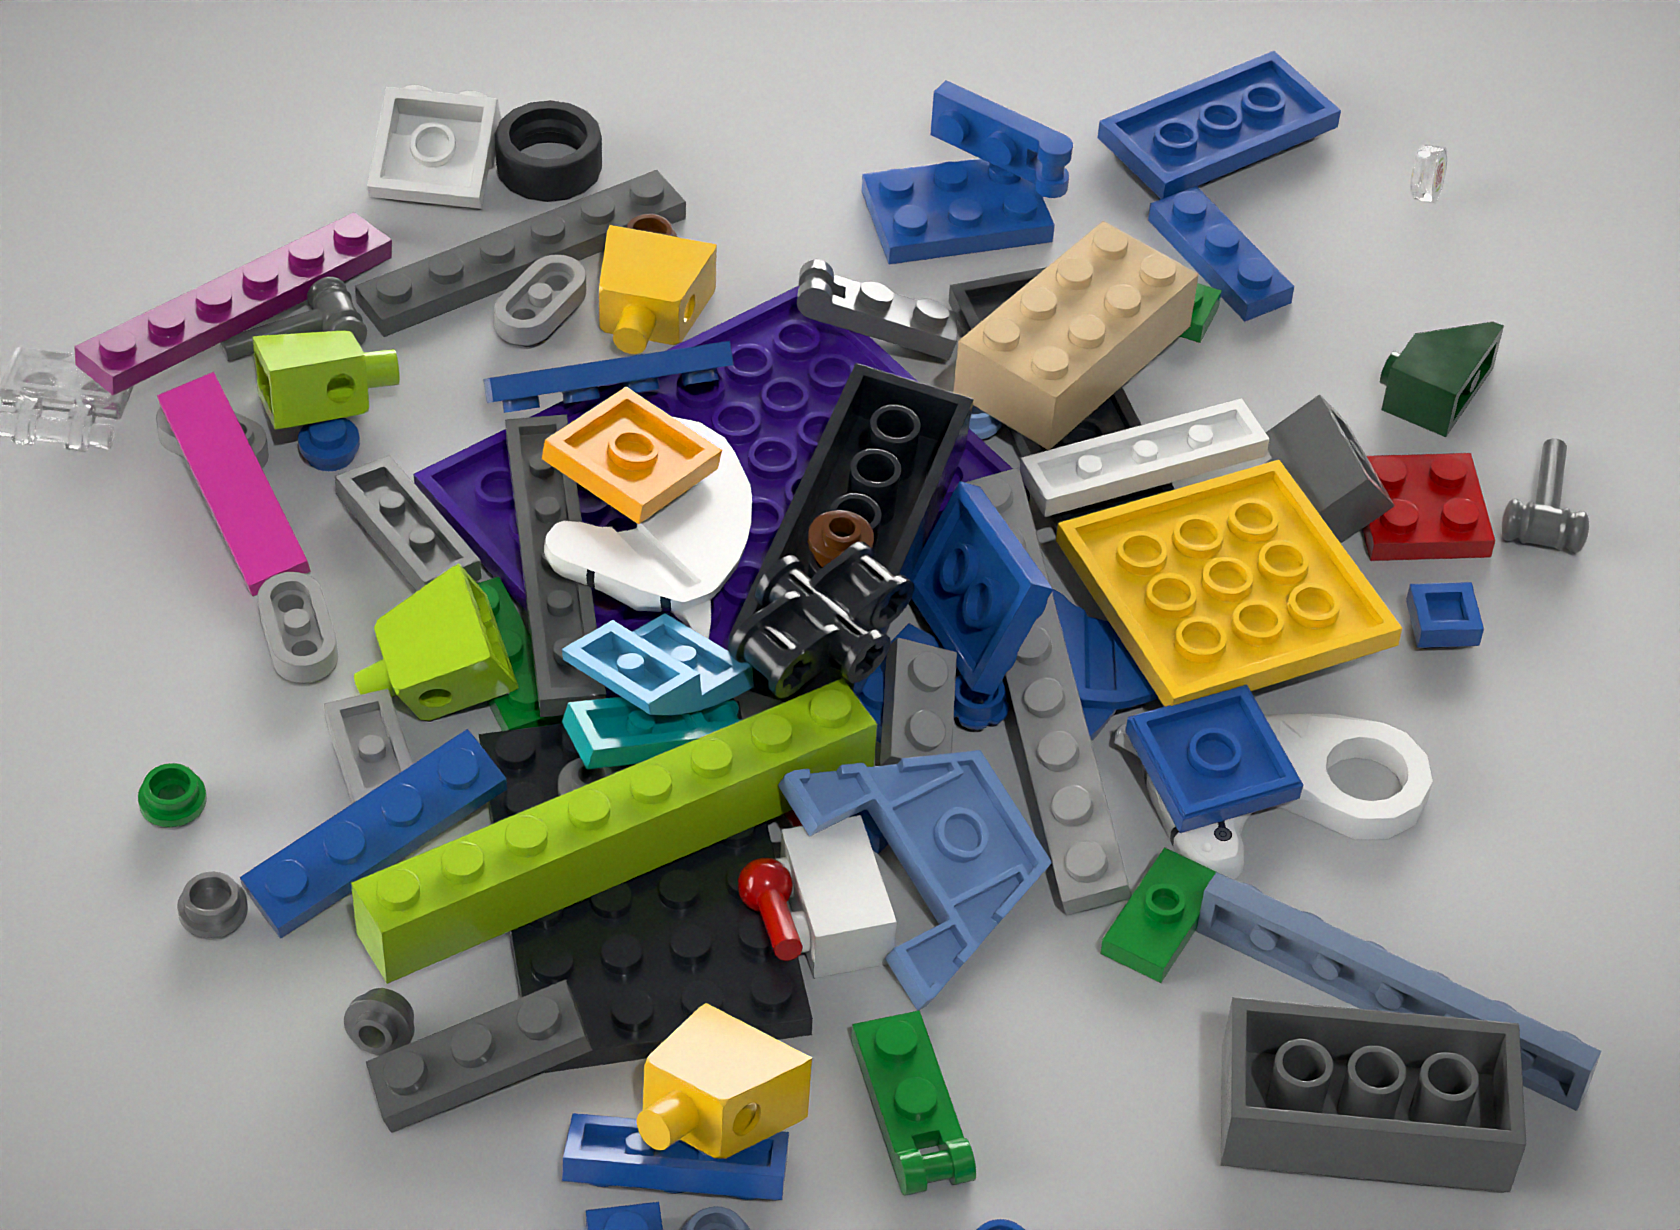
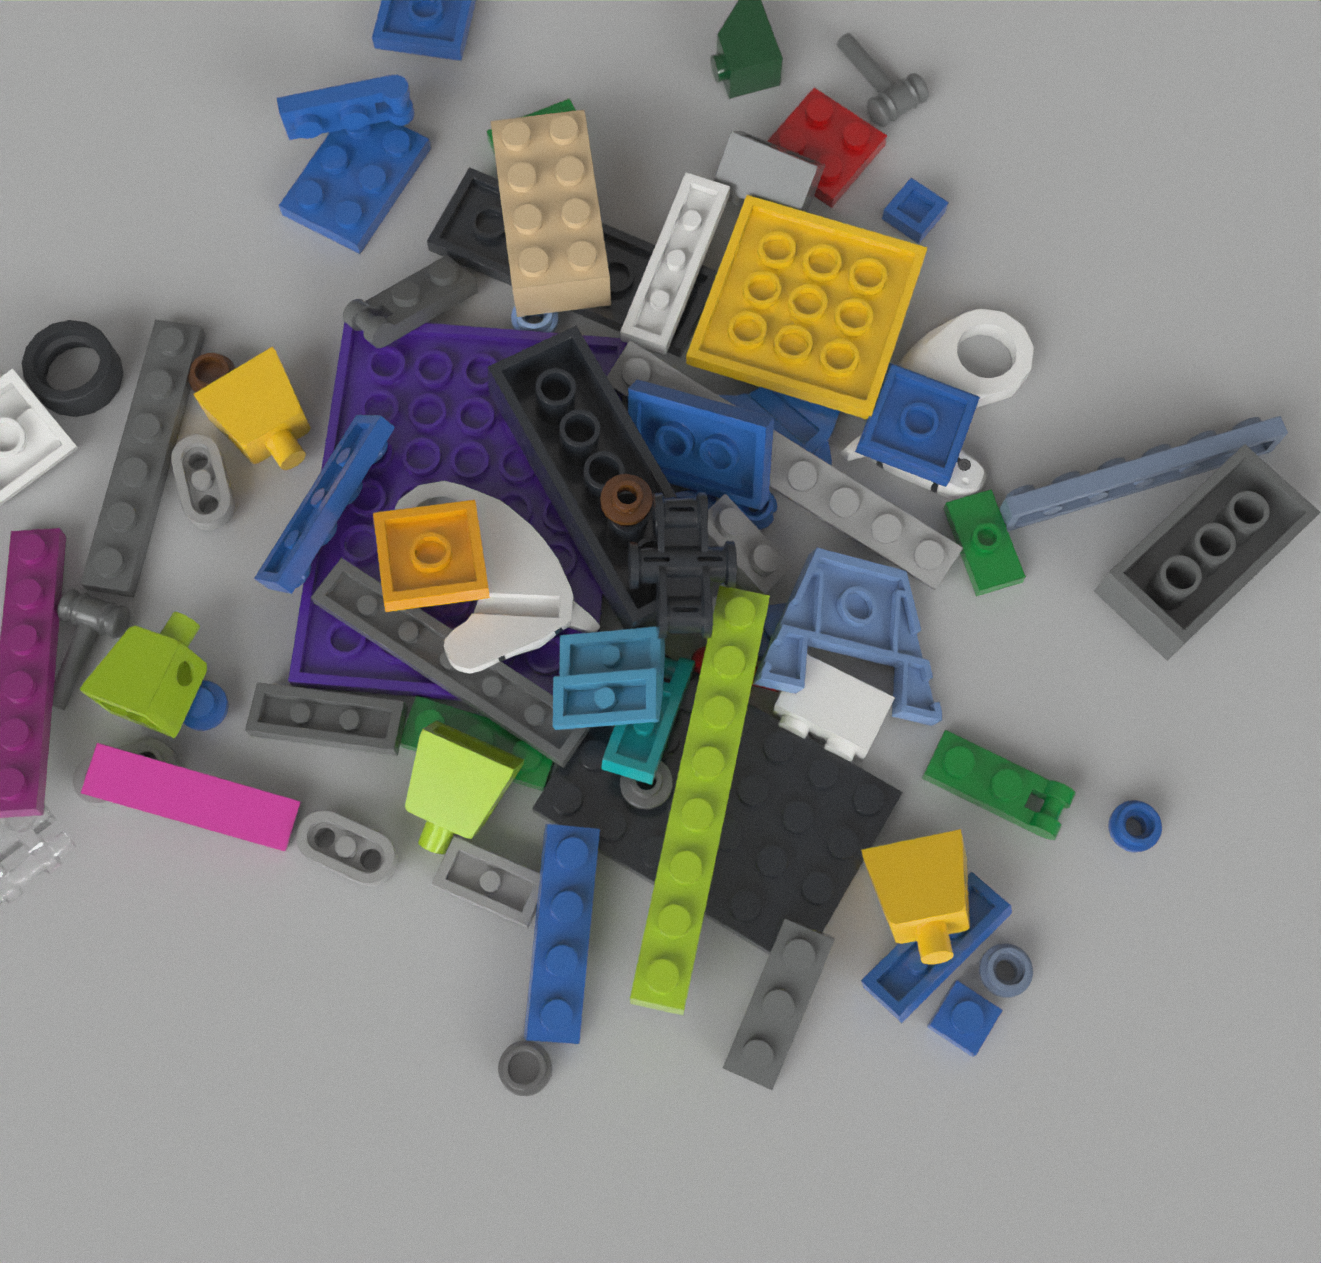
camera: 45 degrees left, 25 degrees up
green plate [138,763,207,827] -> none
flat silver plate [344,988,415,1056] -> none
red bar [738,858,803,961] -> none
blue plate [1148,186,1295,322] -> none

